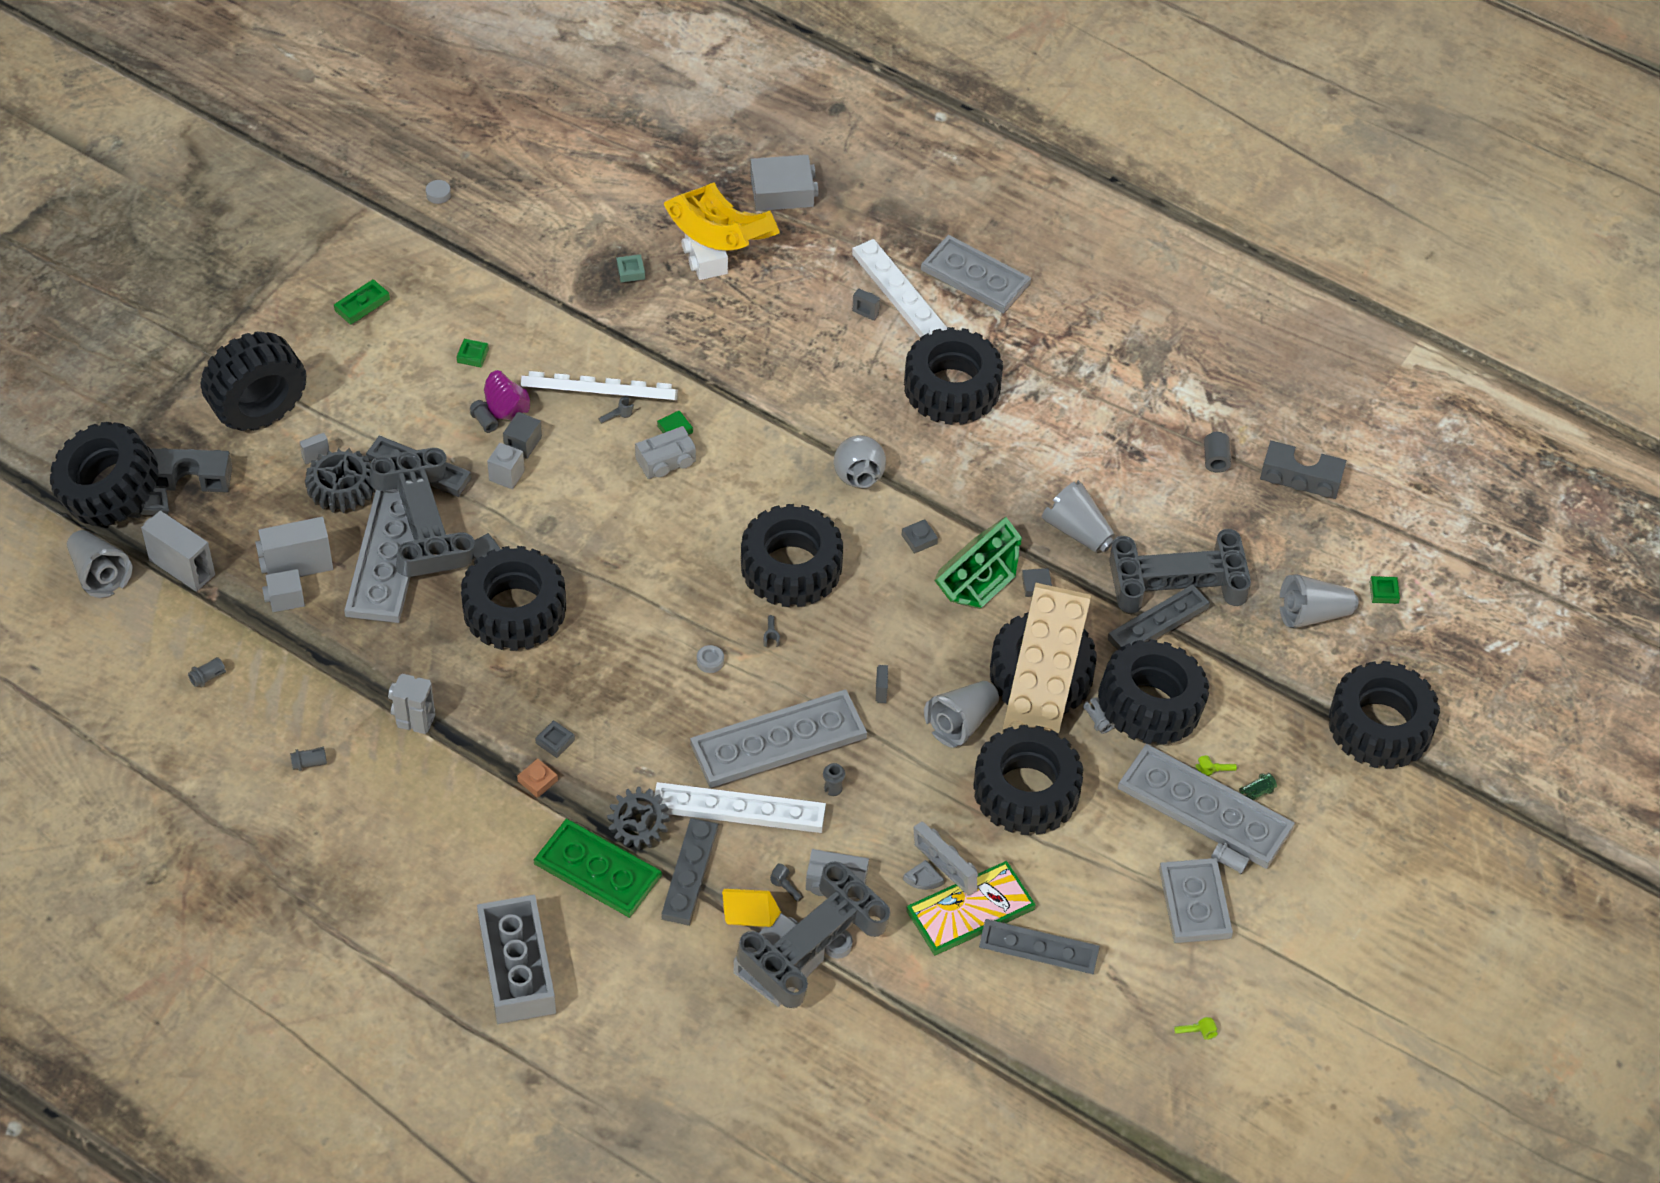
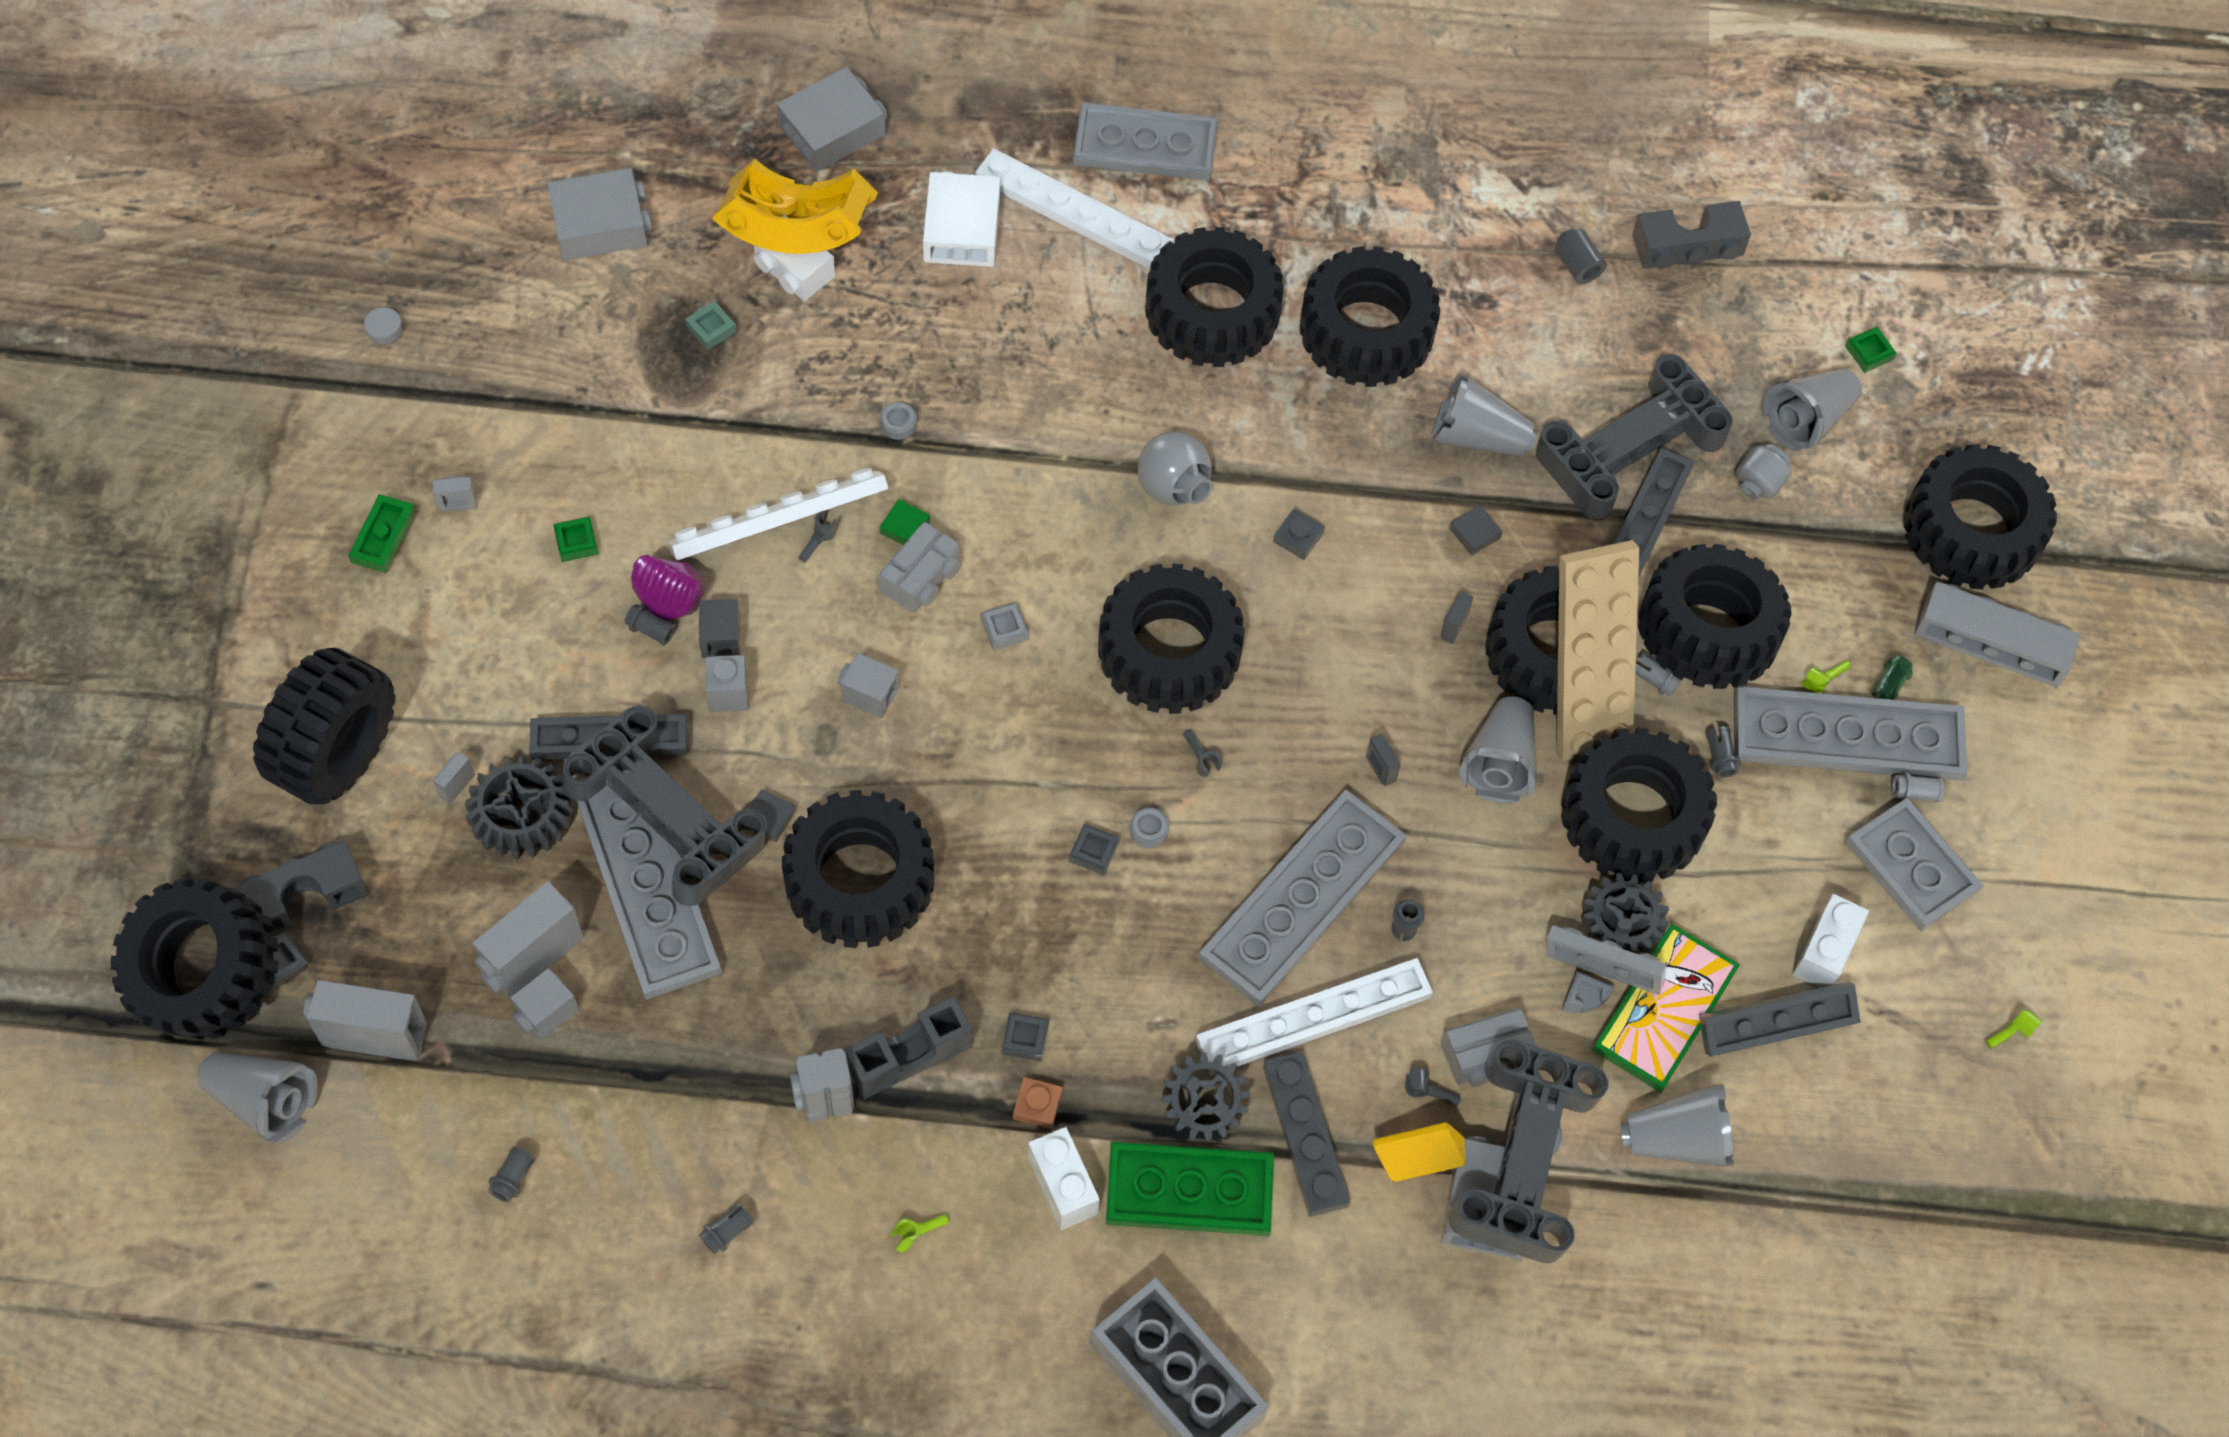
camera: 30 degrees left, 10 degrees up
dark grey plate [852,288,880,321] -> none
green wedge [934,517,1022,609] -> none
none -> light grey plate [433,476,477,512]
none -> light grey brick [547,168,652,261]
none -> light grey brick [838,653,900,718]
none -> dark grey arch [844,996,973,1099]
none -> light grey tile [880,402,917,440]
none -> lime hand [889,1214,949,1252]
none -> white brick [923,172,1000,267]
none -> light grey tile [981,602,1029,650]
none -> white brick [1028,1127,1100,1230]
none -> dark grey tile [1069,824,1120,876]
none -> black tyre [1299,246,1440,387]
none -> dark grey tile [1440,592,1474,644]
none -> dark grey gear [1582,873,1669,954]
none -> light grey cone [1620,1084,1734,1167]
none -> dark grey pin [1706,726,1741,778]
none -> light grey head [1736,444,1792,499]
none -> white brick [1792,894,1869,988]
none -> light grey brick [1914,581,2081,688]

